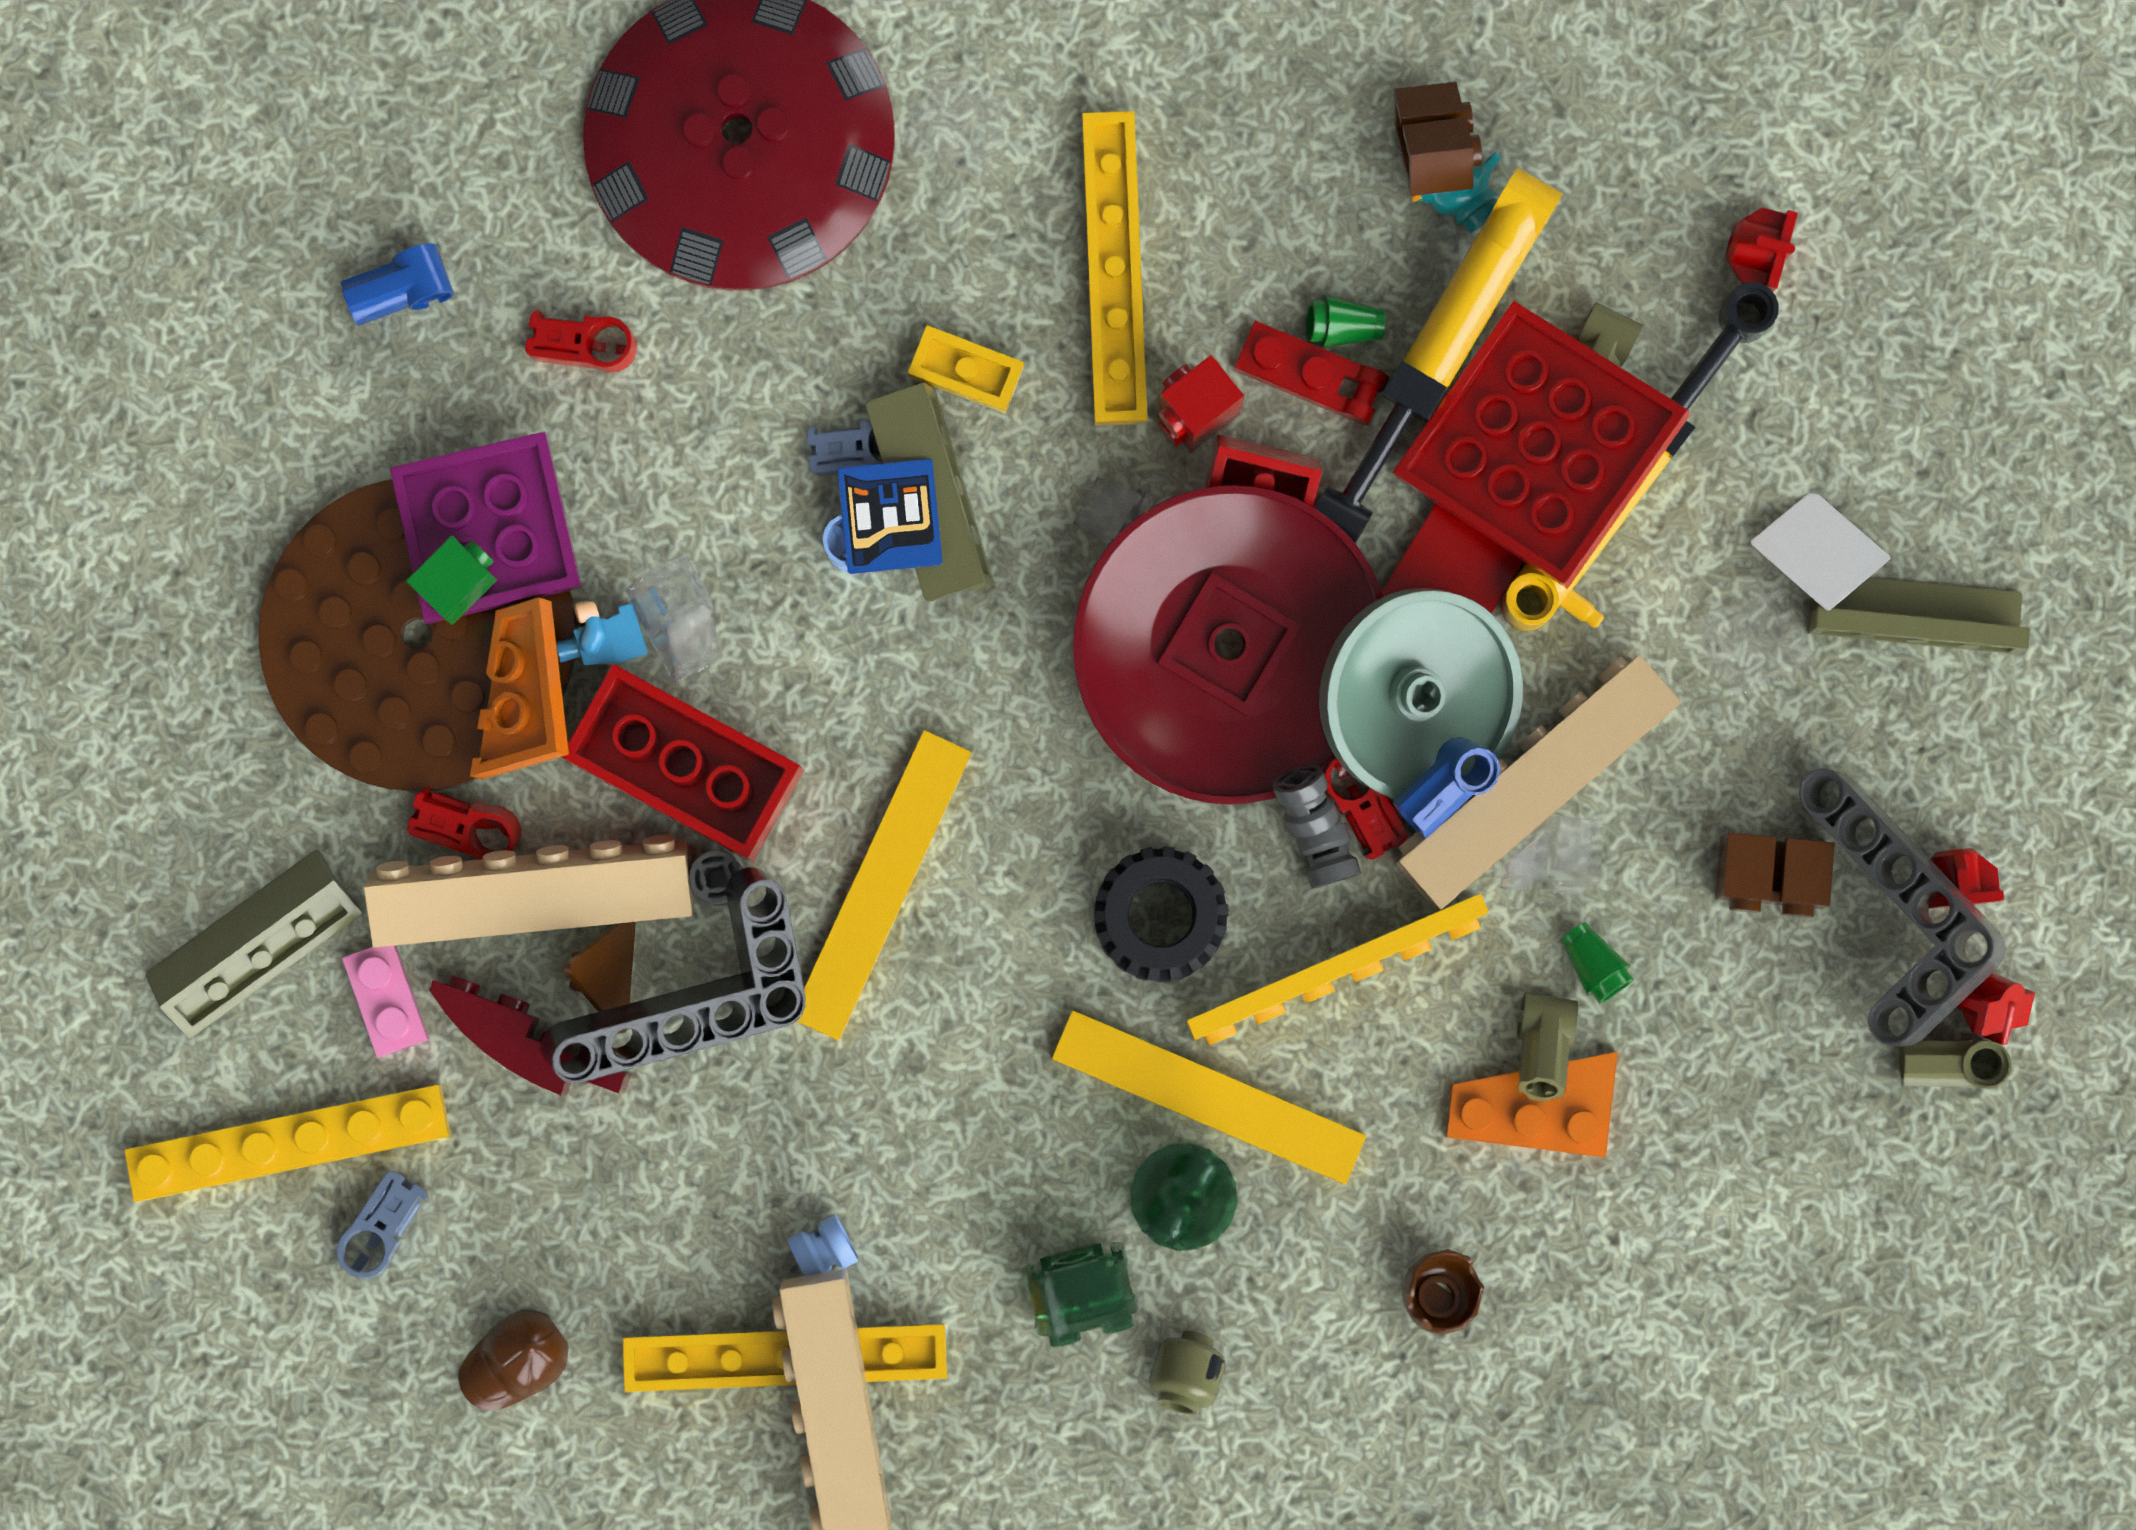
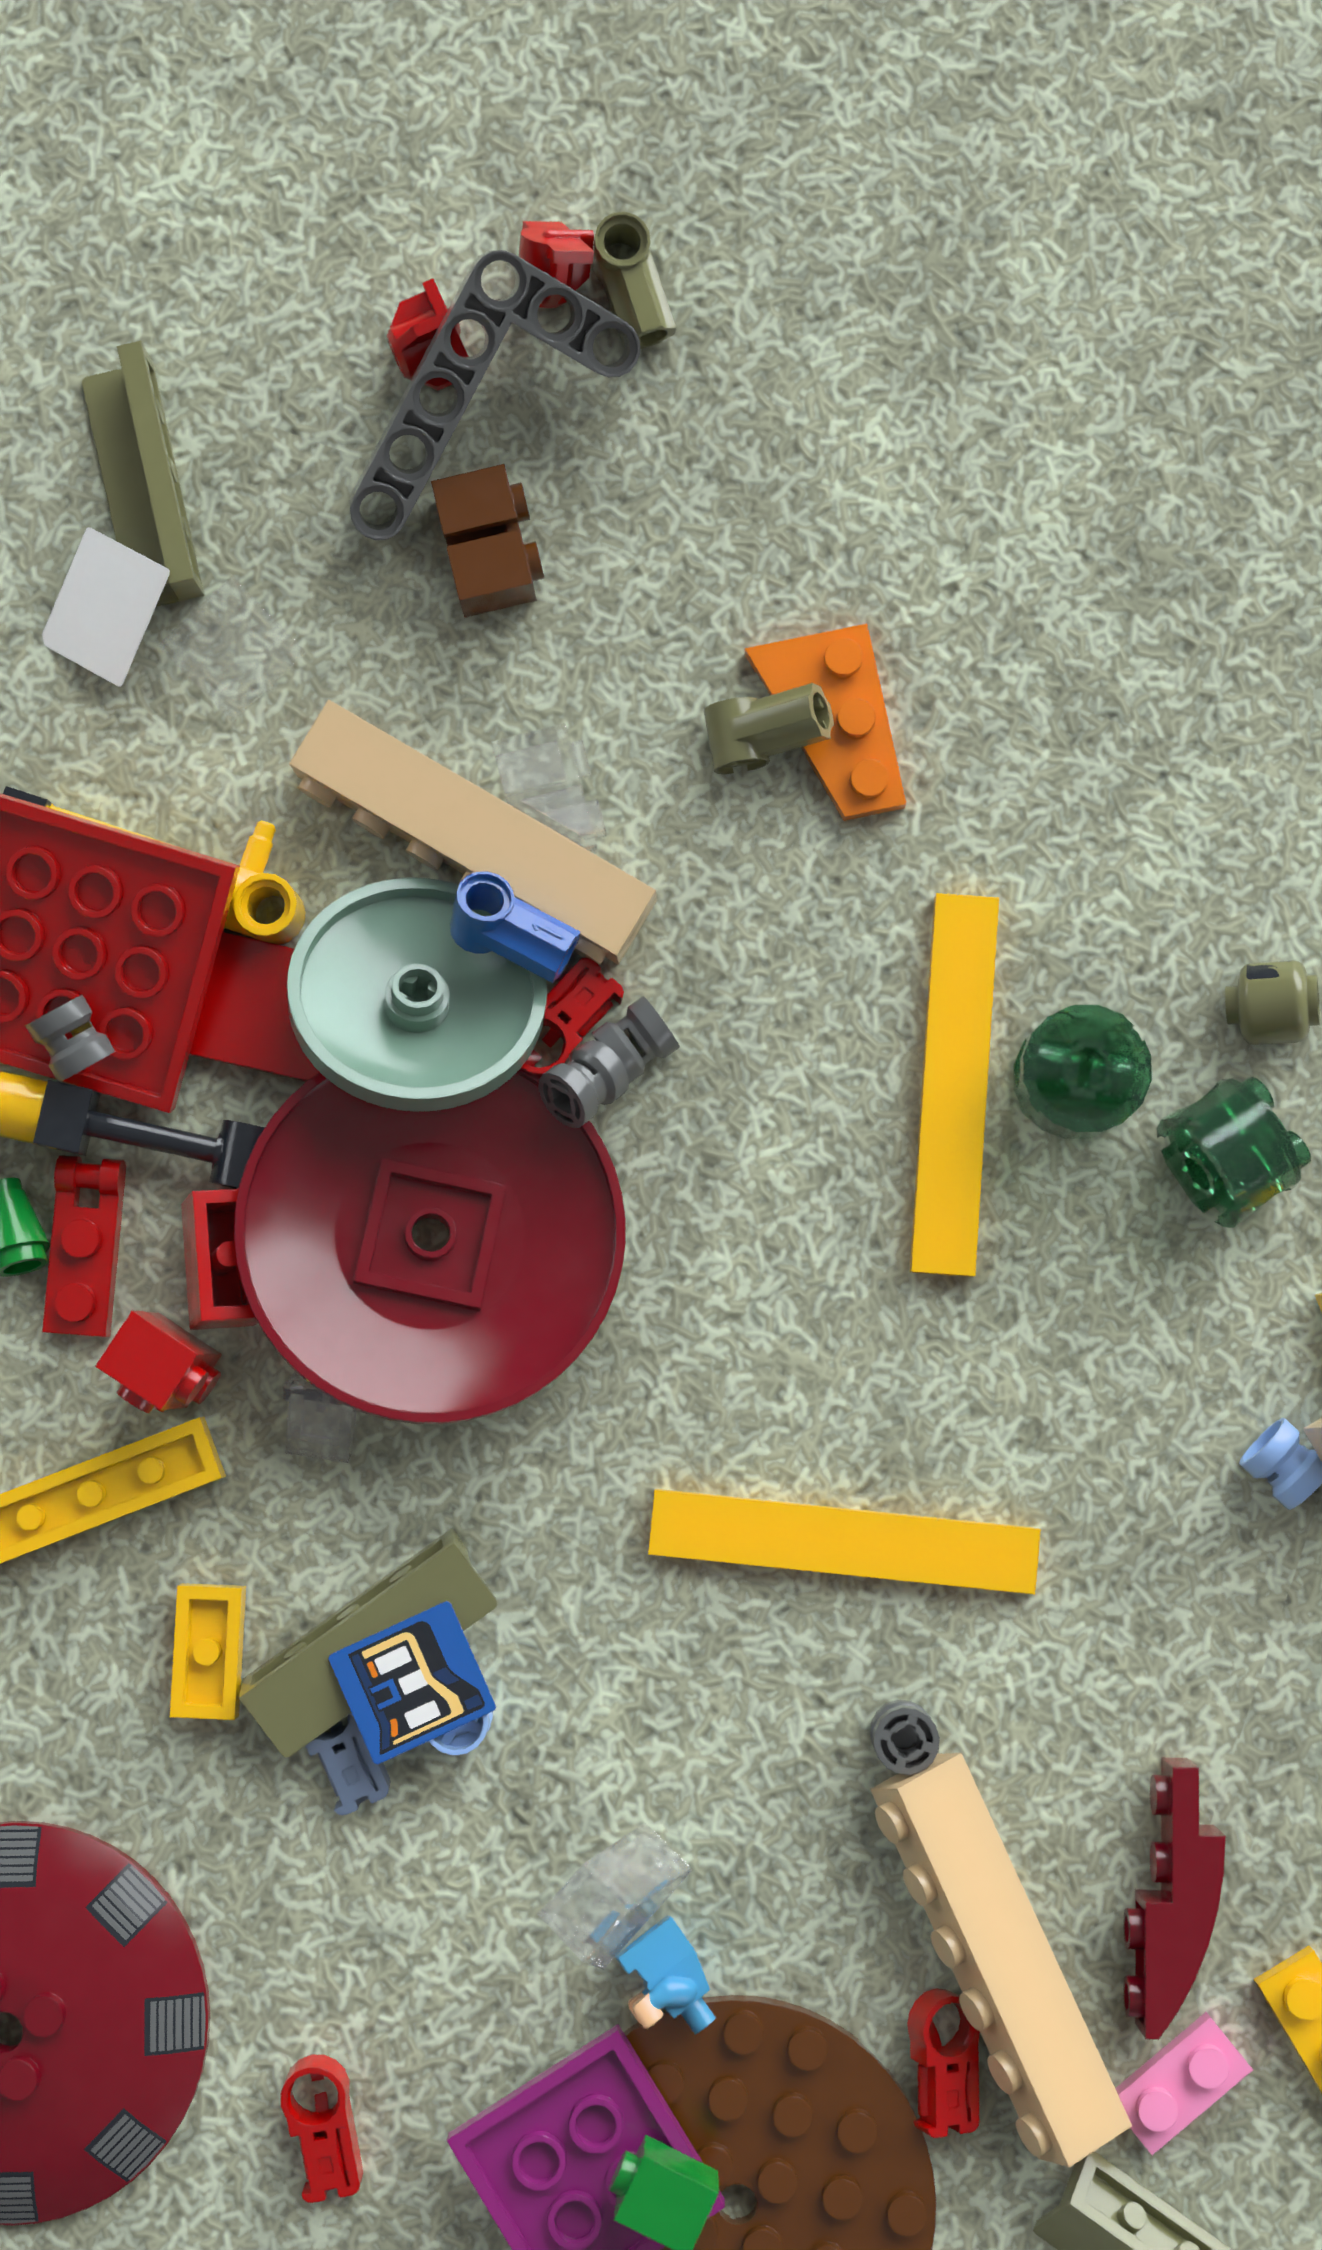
camera: 100 degrees left, 0 degrees up
orange wing [470,598,569,779] -> none
black beam [541,867,806,1083] -> none
red brick [561,664,804,863] -> none
reddish brown piece [564,922,636,1033] -> none
black tyre [1094,846,1228,983] -> none
yellow plate [1185,893,1489,1046] -> none
reddish brown hair [1402,1249,1484,1335] -> none
green cone [1560,922,1634,1004] -> none
none -> dark grey wheel [25,995,115,1083]

